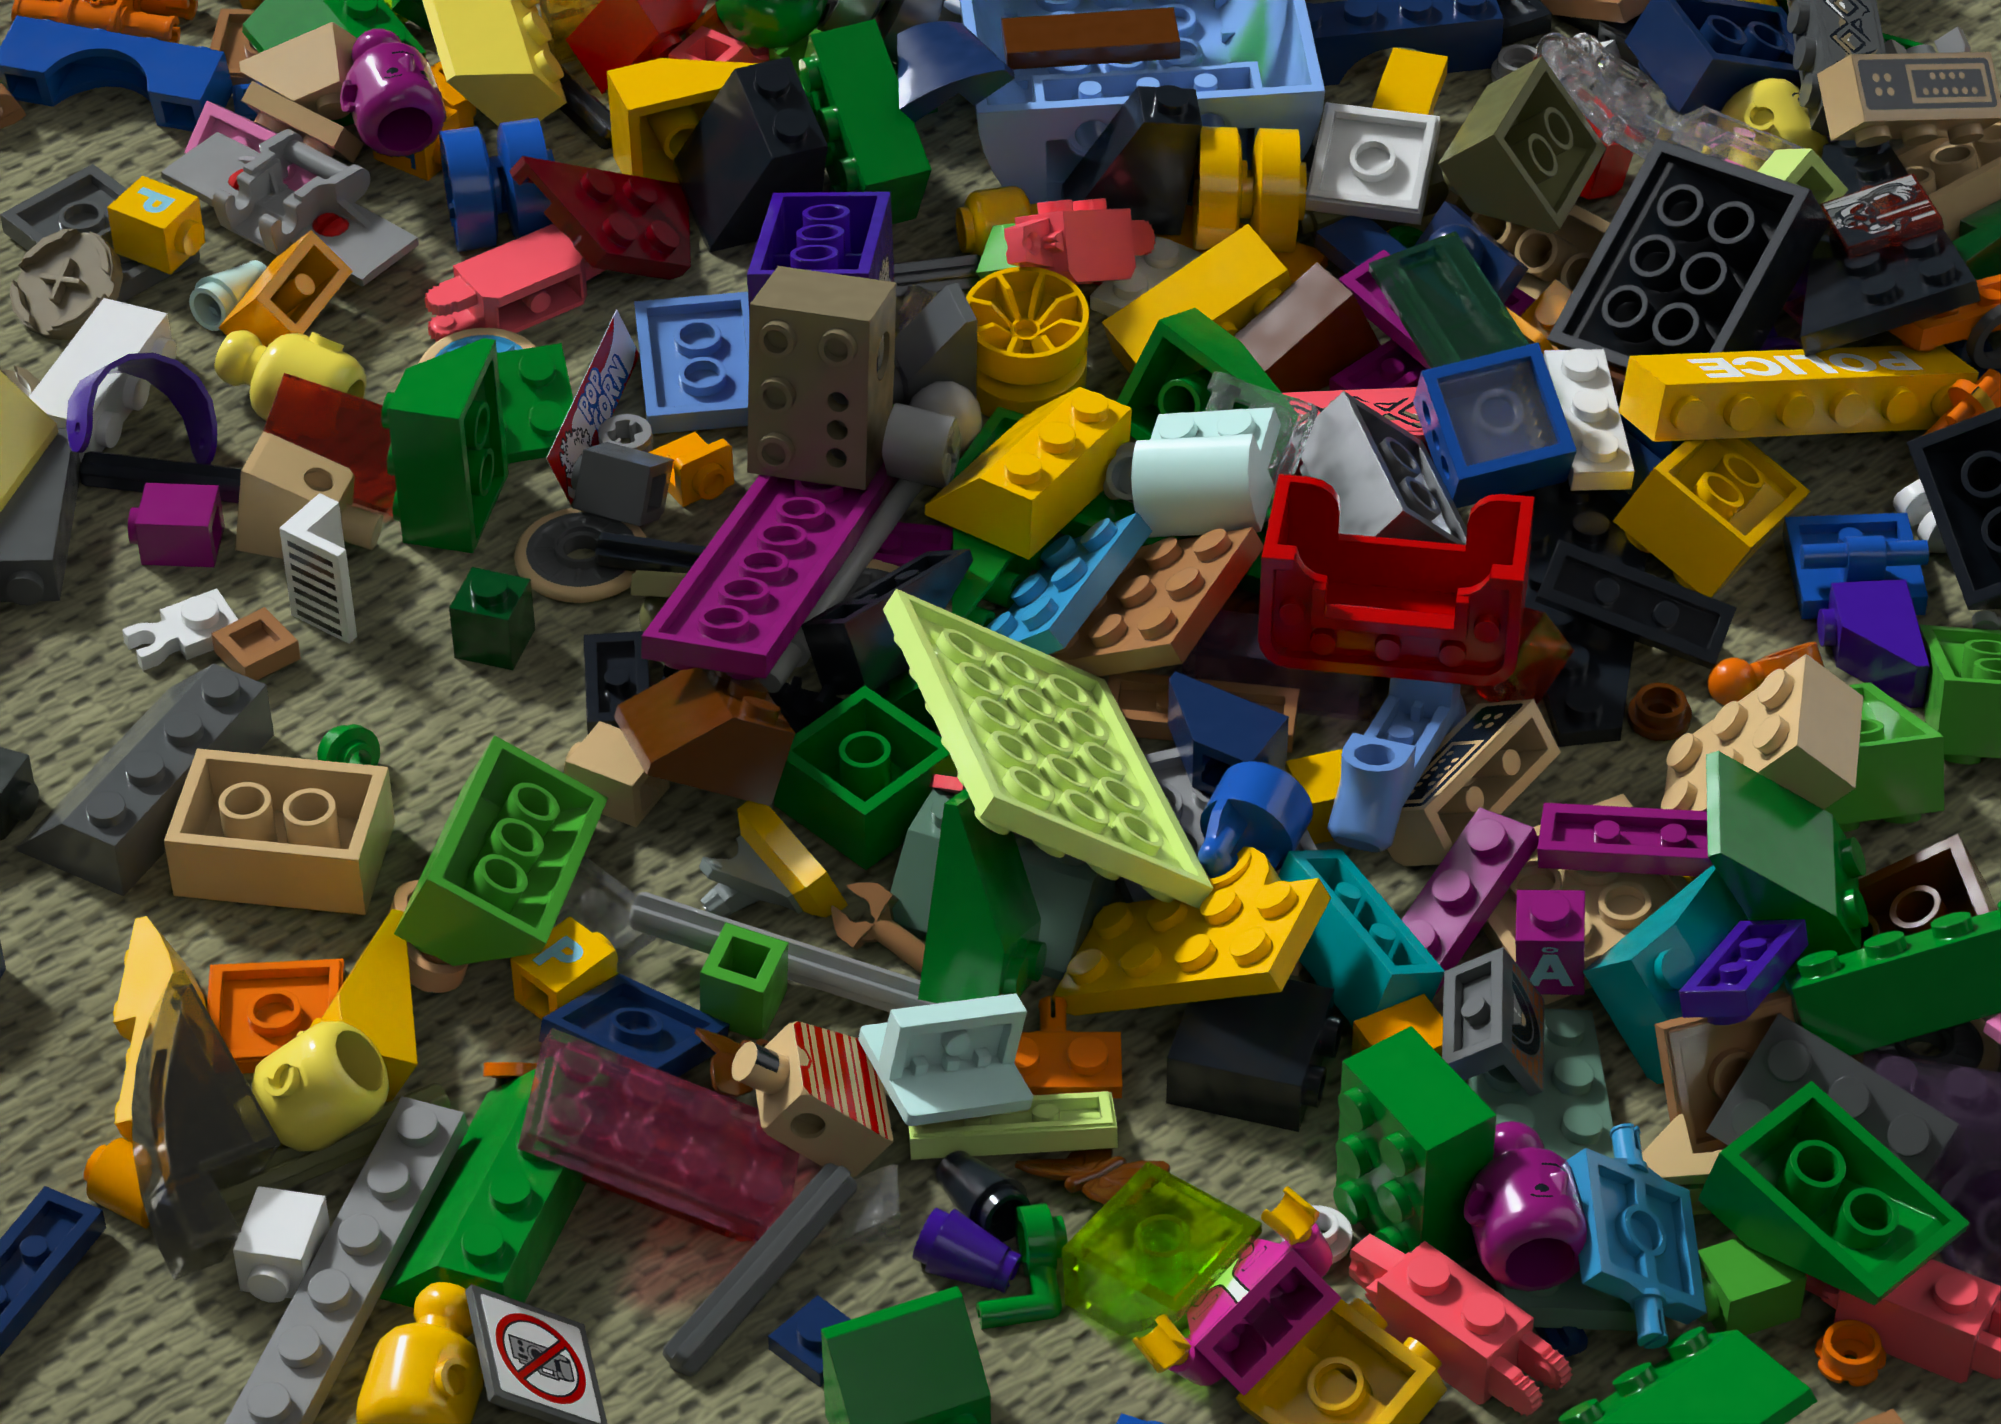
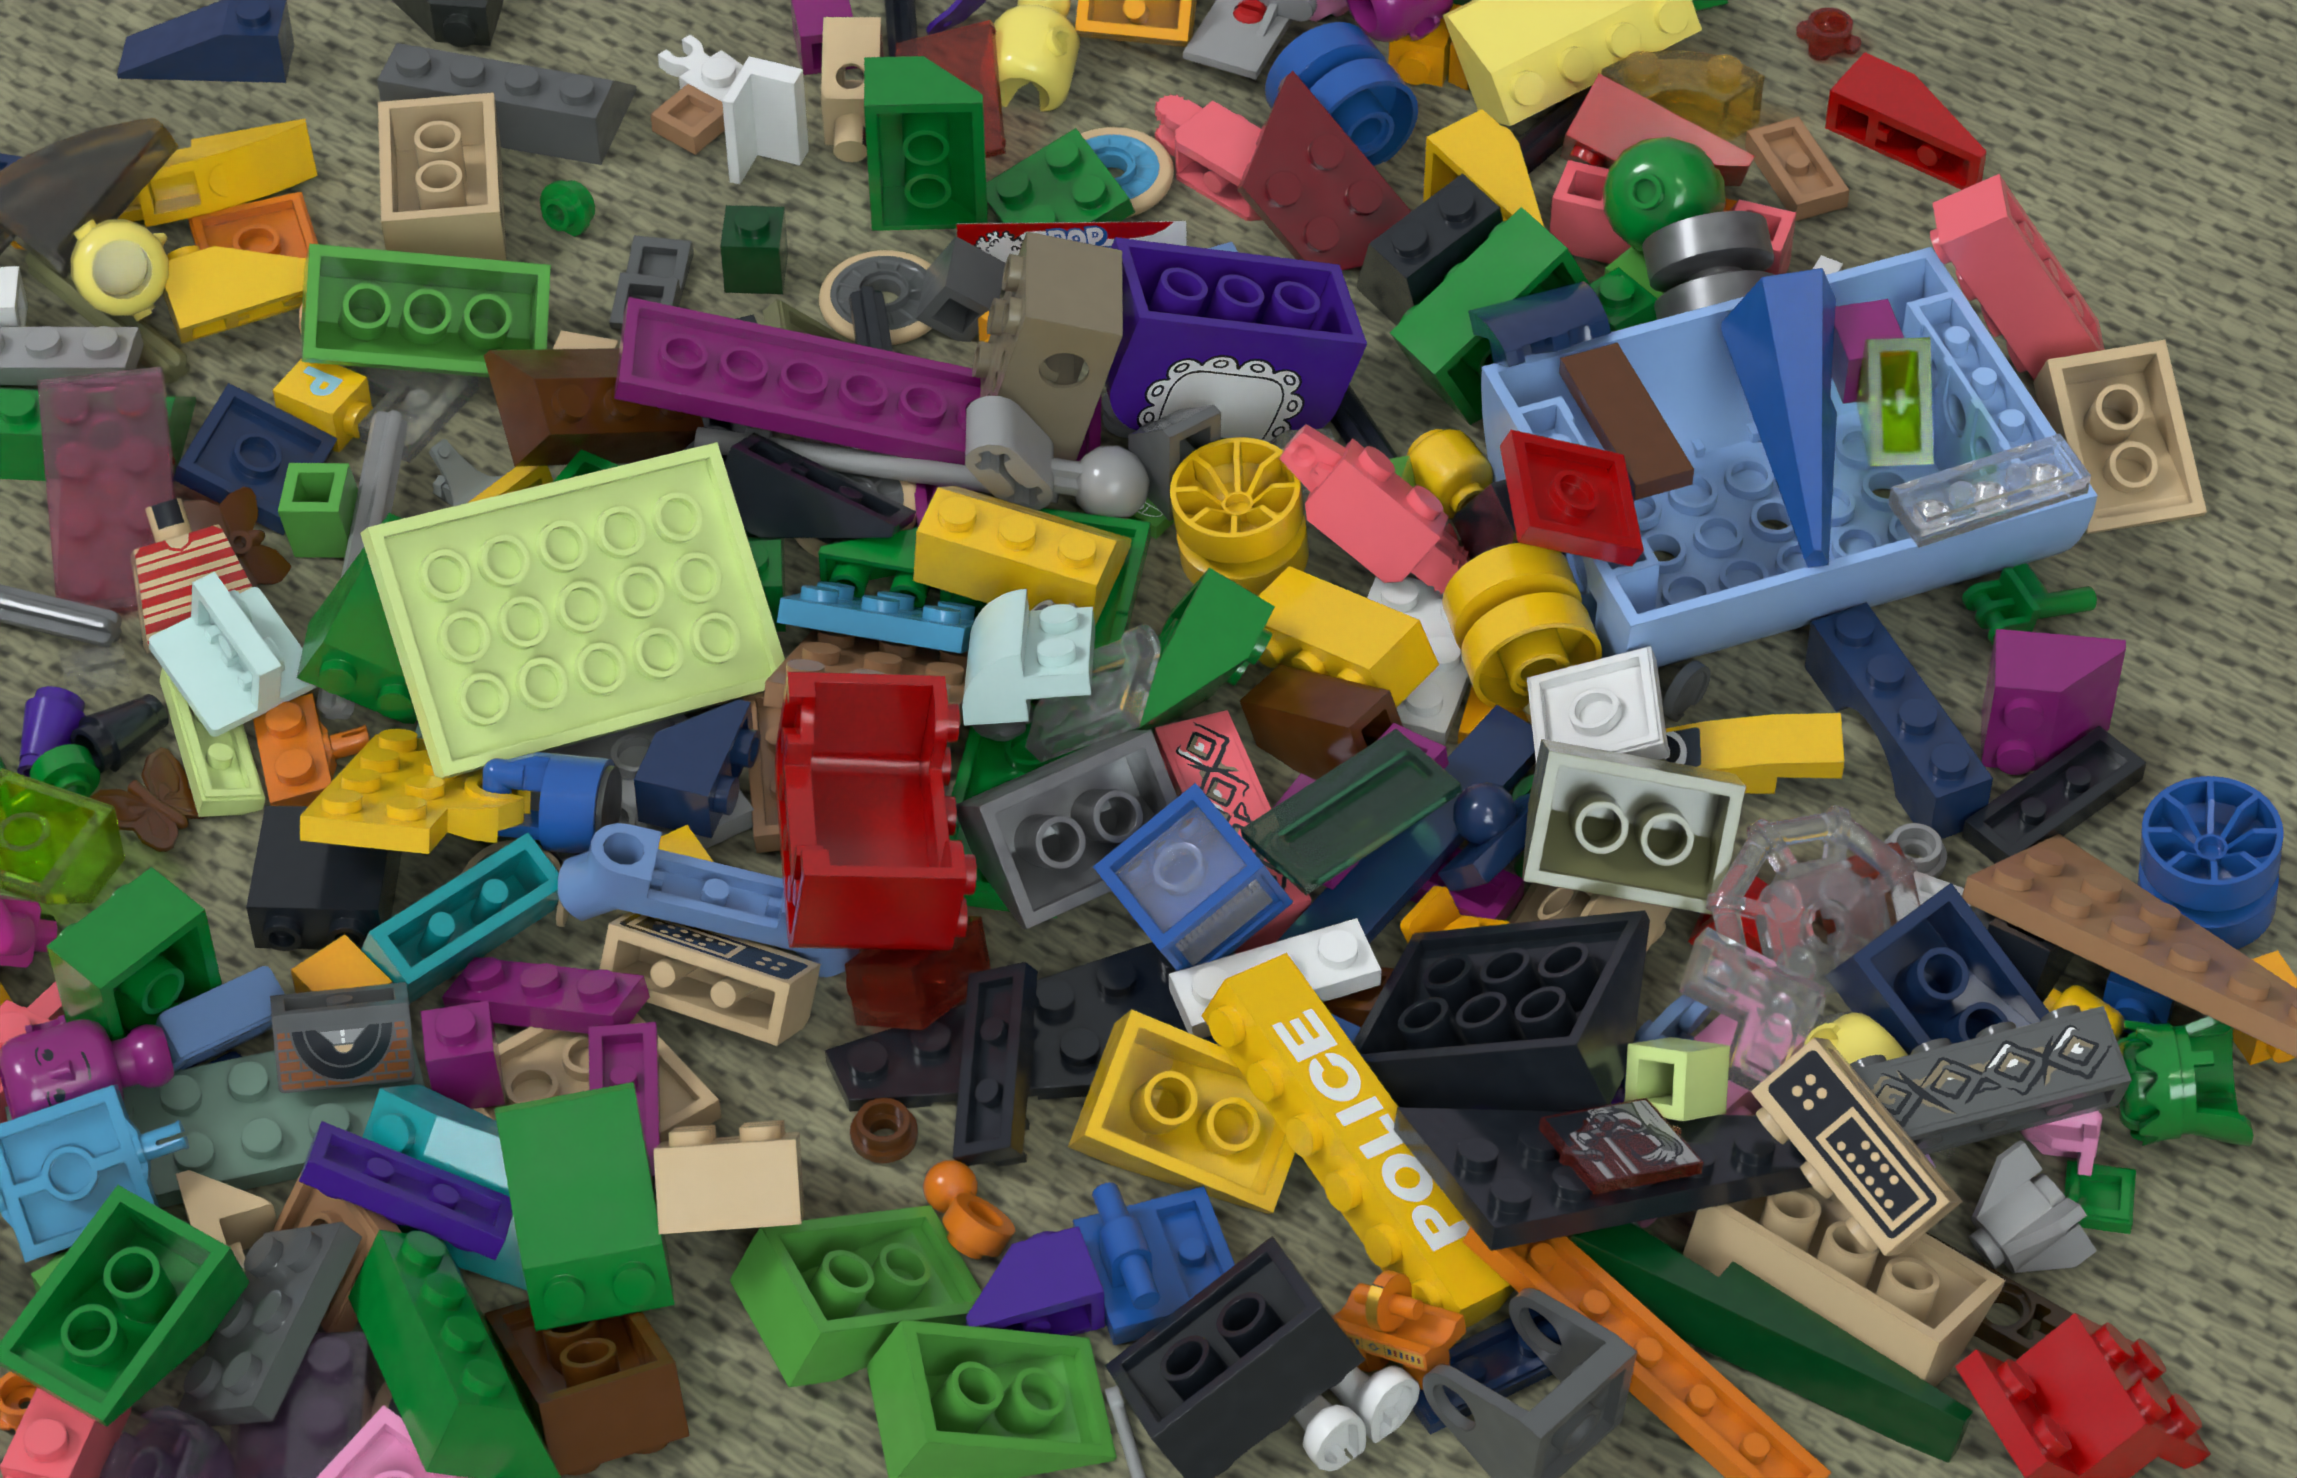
camera: 75 degrees right, 5 degrees up
orange piece [483,1062,544,1079] -> none
none -> dark grey slope [609,235,694,330]
none -> red plate [1500,430,1644,567]

